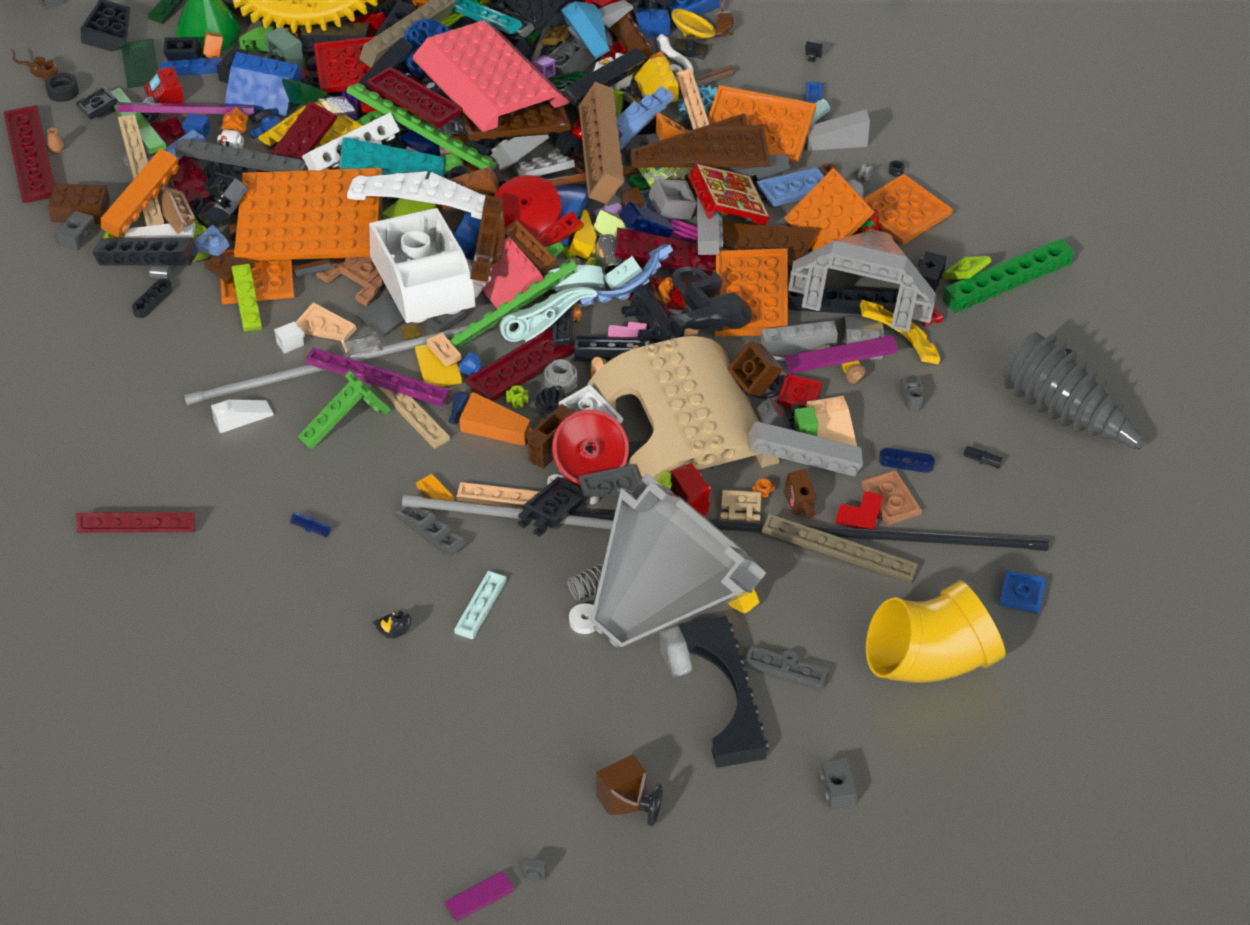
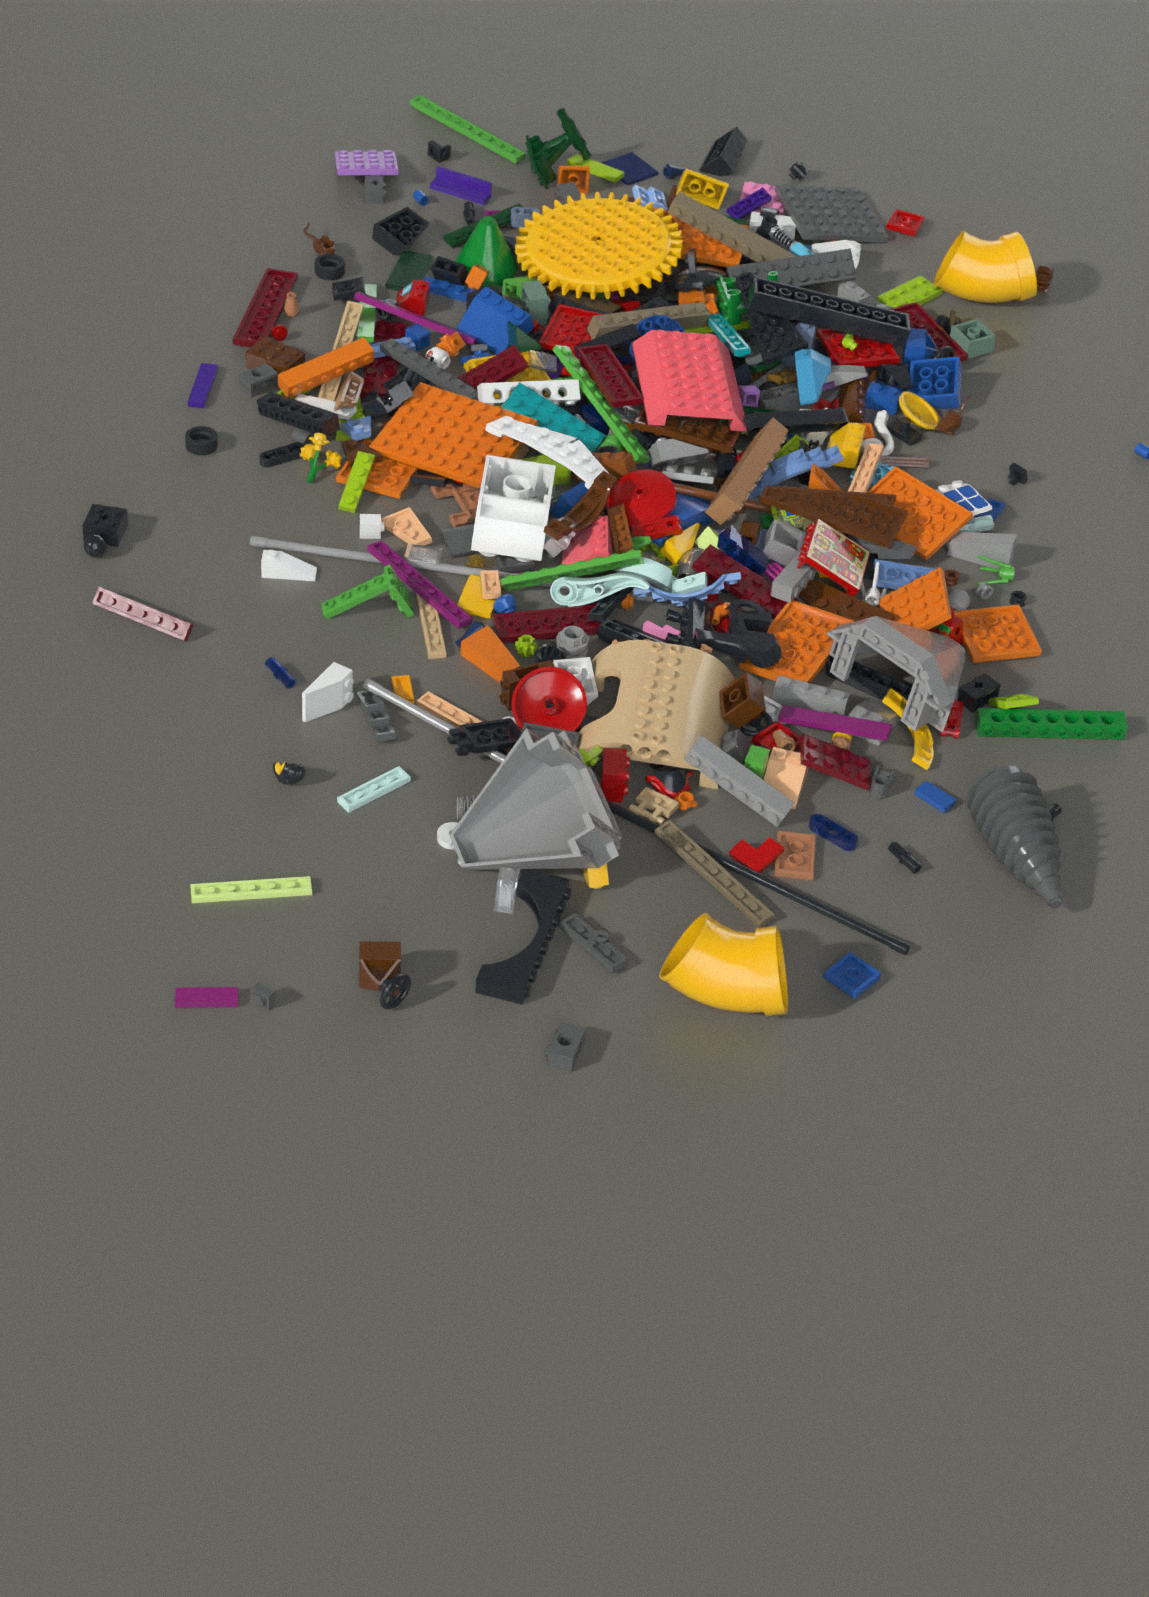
camera: 25 degrees right, 5 degrees down
reddish brown torso [784,468,816,519] -> none
none -> black brick [82,504,128,557]
none -> black tyre [185,426,218,455]
none -> dark purple tile [188,363,218,408]
none -> yellowish green tile [190,876,312,903]
none -> red plate [272,325,288,341]
none -> yellow plant [300,433,341,483]
none -> white slope [302,662,354,722]
none -> hat [645,770,693,799]
none -> medium nougat cone [773,730,795,751]
none -> dark red plate [800,734,871,790]
none -> white plant [861,562,888,606]
none -> blue tile [914,780,957,813]
none -> slope [936,480,992,516]
none -> bright green plant [977,555,1014,585]

